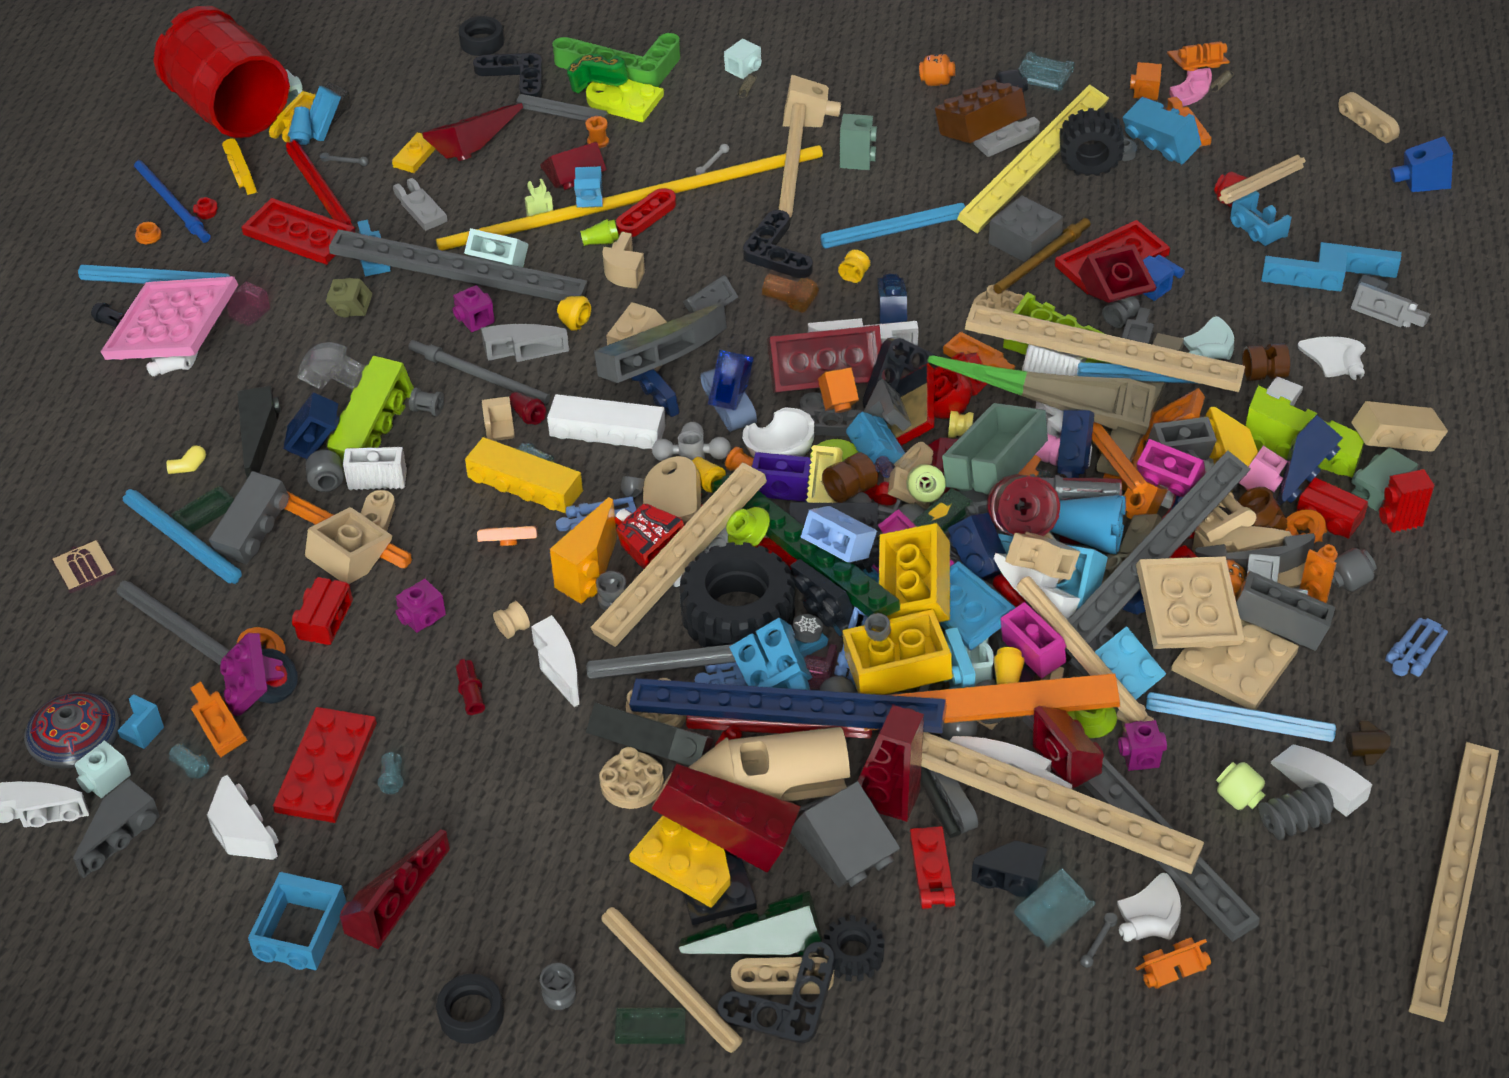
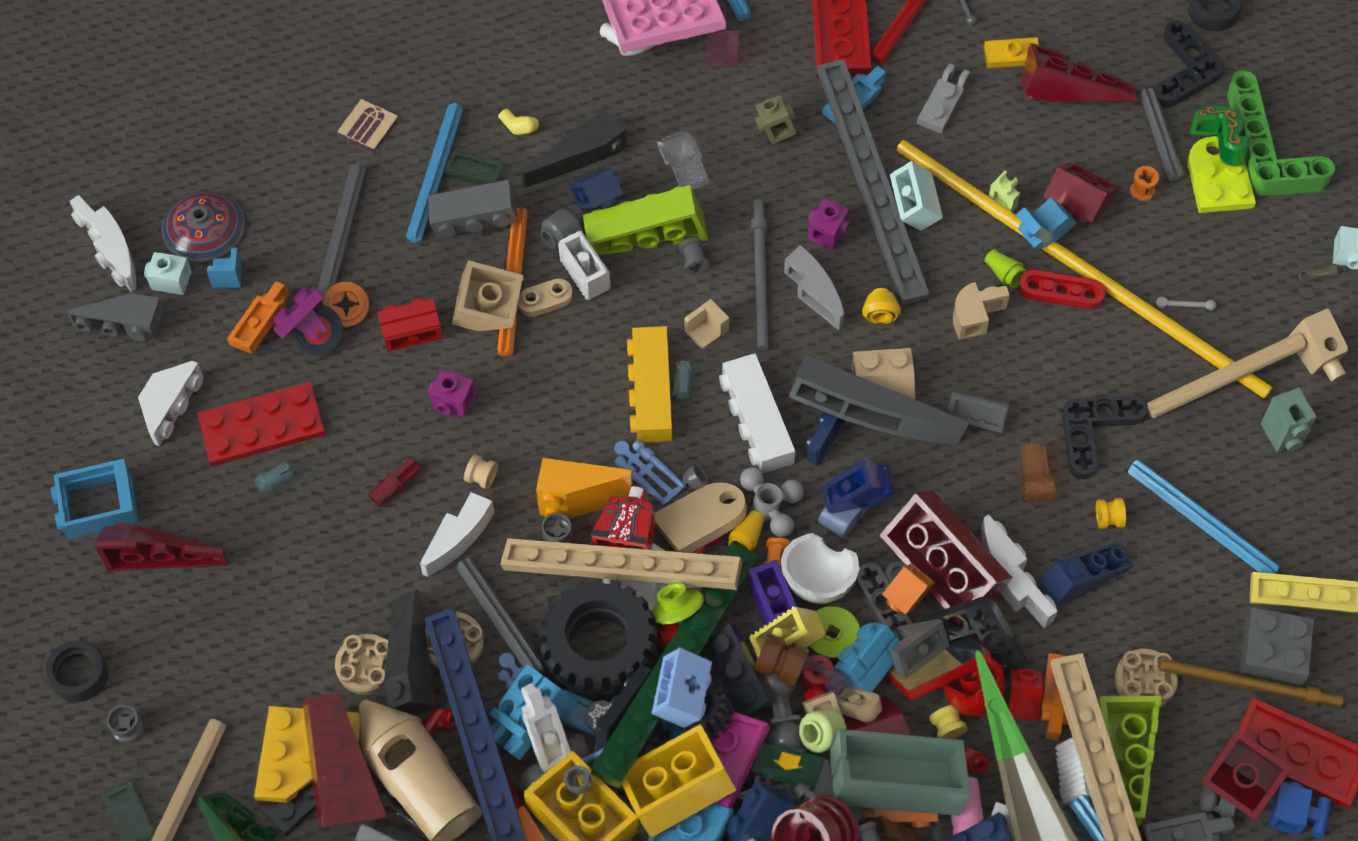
camera: 60 degrees right, 15 degrees up
clear light blue pin [169,743,209,779] -> none
plate [477,526,538,546] -> none
dark red cone [509,392,546,425] -> none
none -> white hinge [521,683,571,772]

